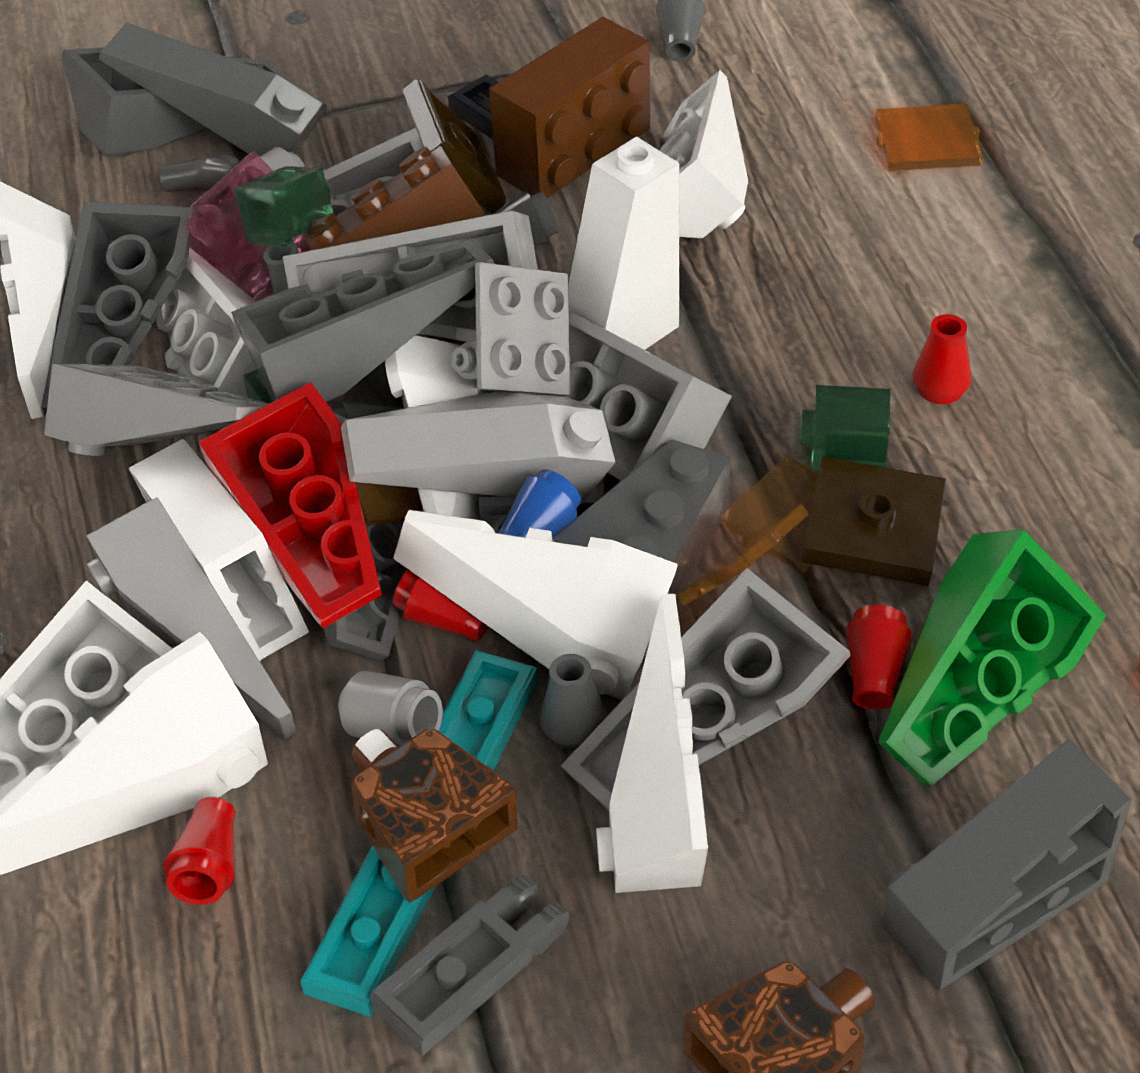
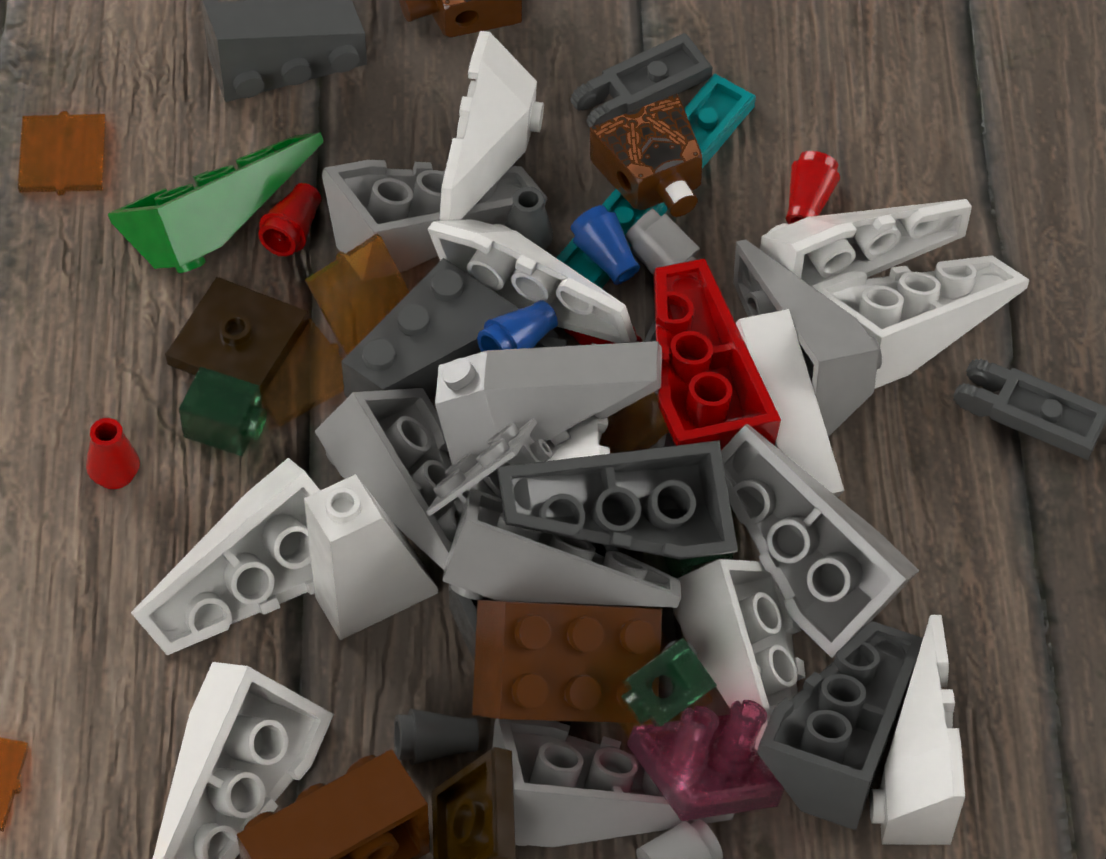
camera: 170 degrees left, 10 degrees up
none -> white wedge [131,458,320,655]
none -> blue cone [570,205,640,285]

